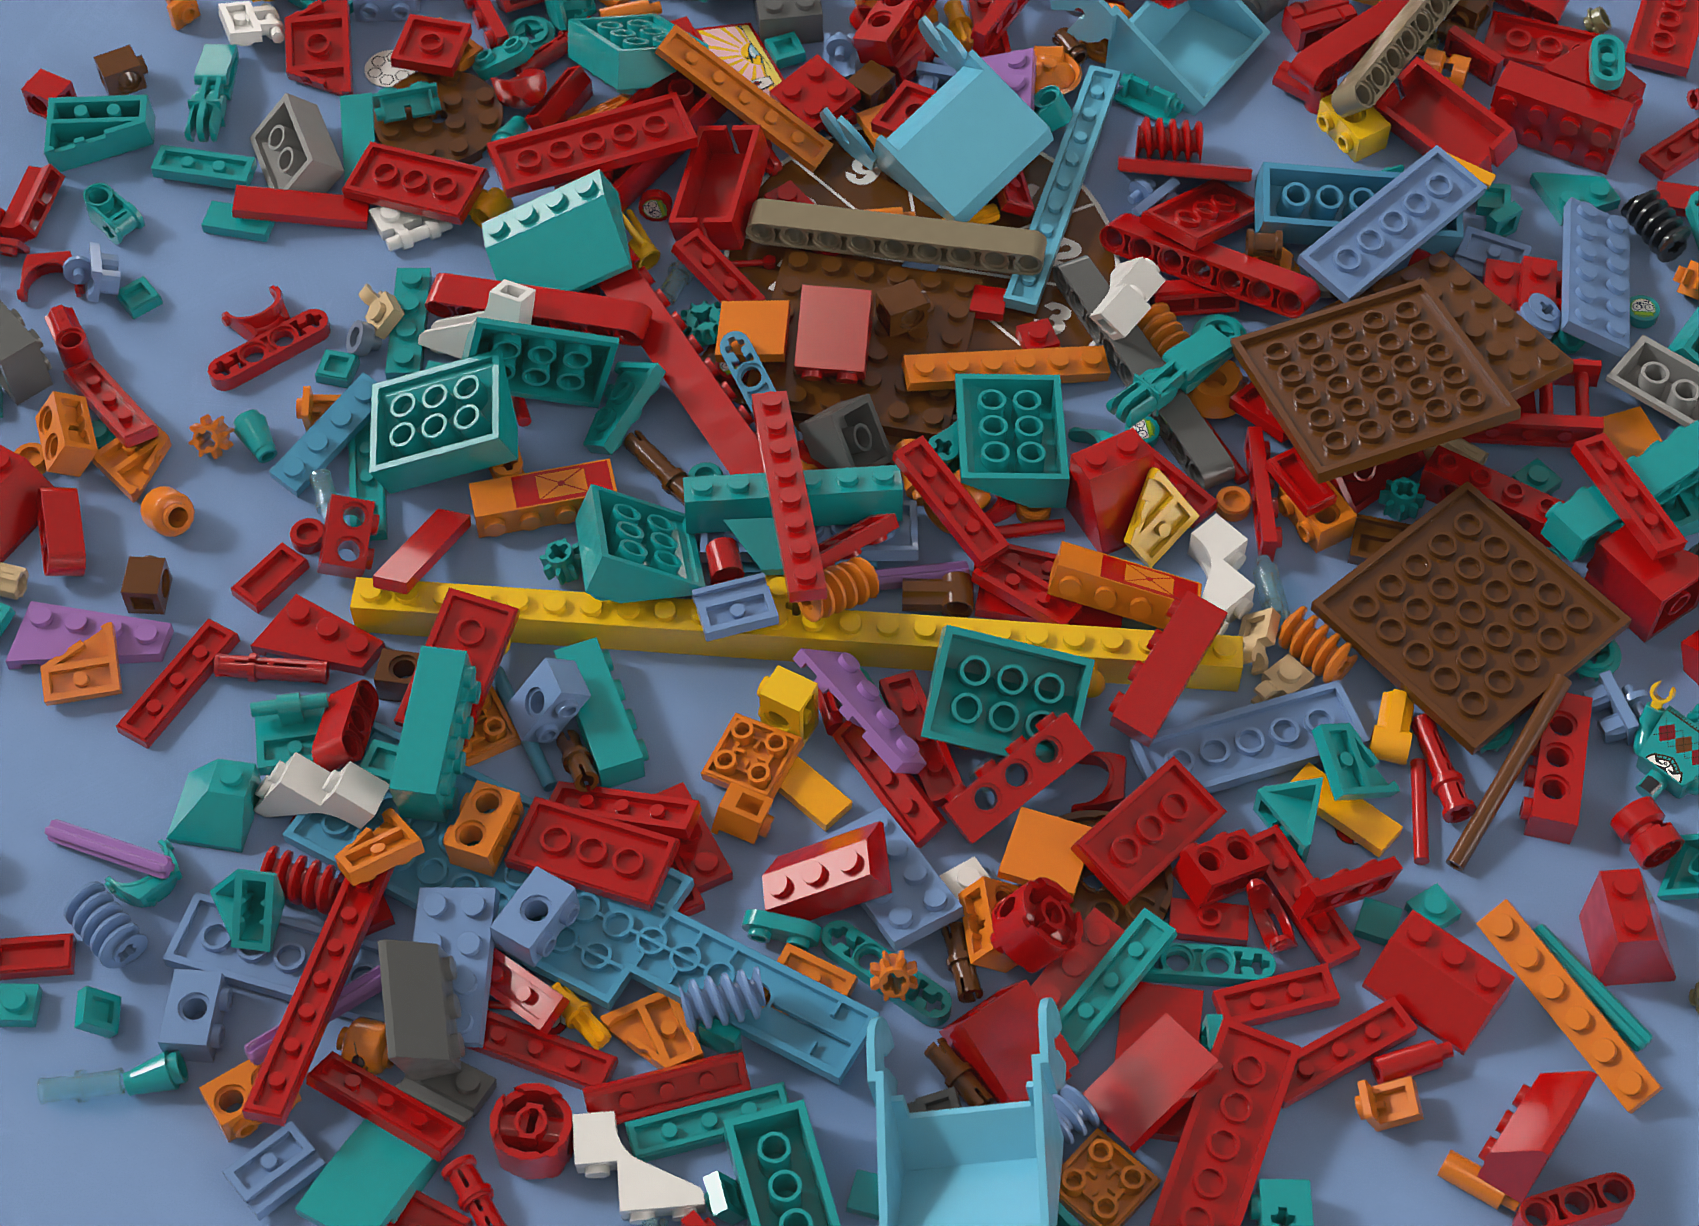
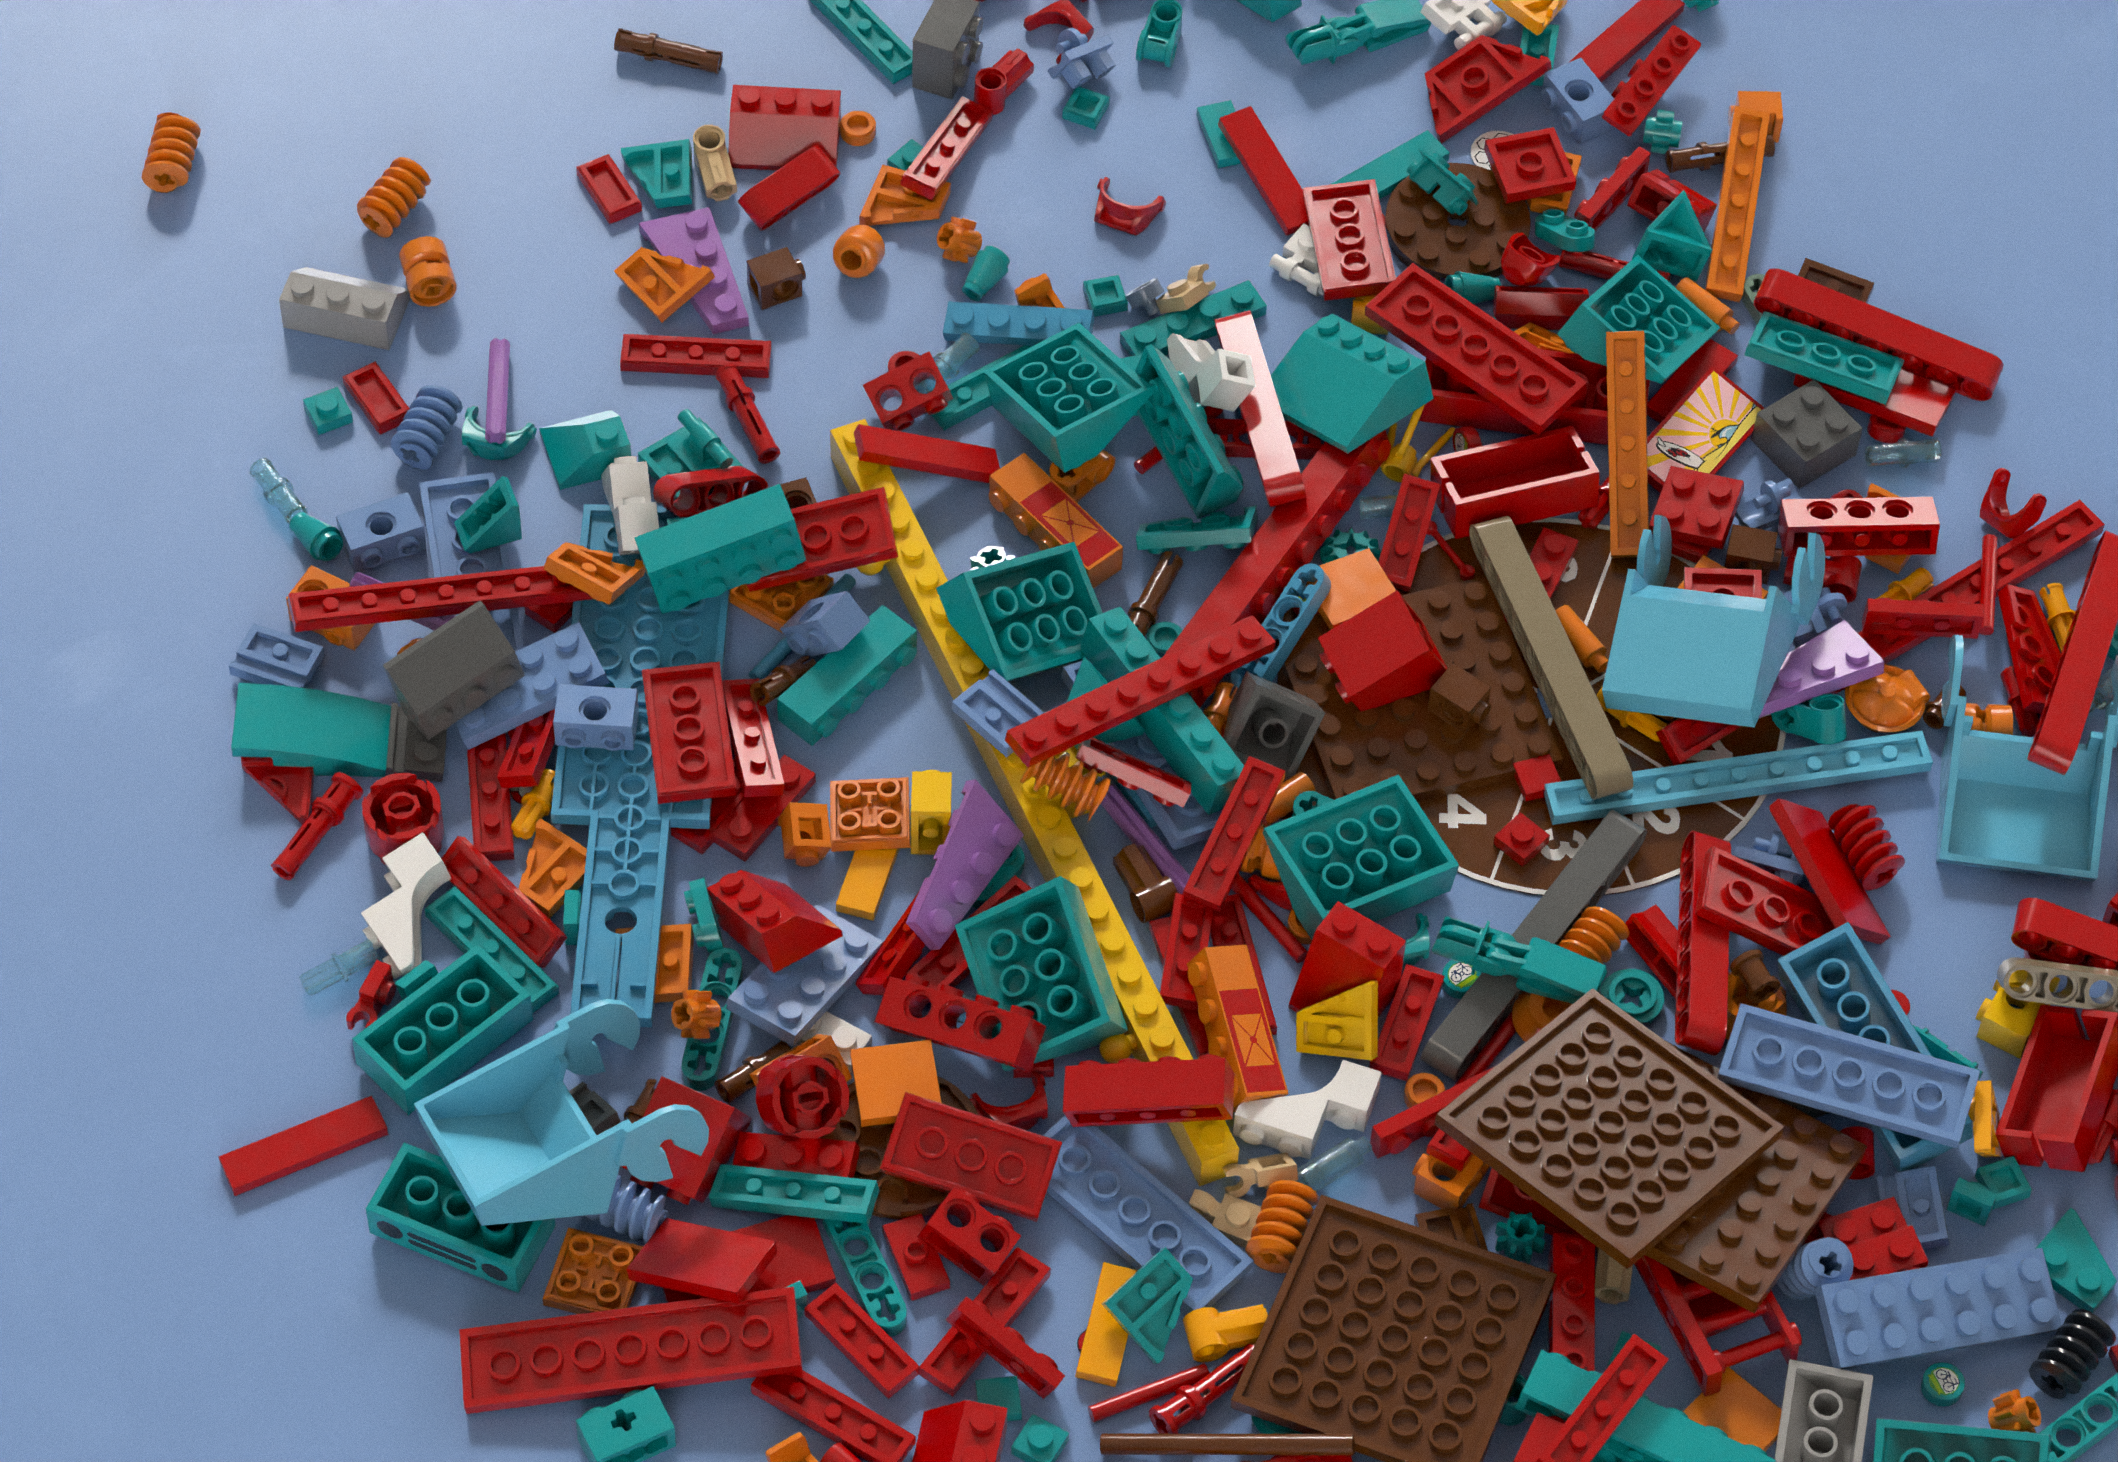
camera: 60 degrees right, 0 degrees up
orange brick [35,391,98,477] -> none
teal plate [74,986,122,1039] -> none
teal plate [151,145,257,189] -> none
red beam [208,309,331,391] -> none
red tile [230,542,310,614] -> none
light grey slope [249,93,344,193] -> none
red wing [250,594,386,676] -> none
red piece [260,845,345,915] -> none
red tile [306,1051,465,1162] -> none
orange brick [443,780,525,877] -> none
teal gear [506,15,555,51] -> none
medium blue piece [678,966,766,1032] -> none
red piece [705,537,745,586] -> none
teal plate [765,31,806,69] -> none
orange plate [901,345,1111,391] -> none
white arch [1089,257,1166,340] -> none
teal hinge [1113,73,1185,126] -> none
red helmet [1246,878,1298,954] -> none
teal slope [1253,777,1323,863] -> none

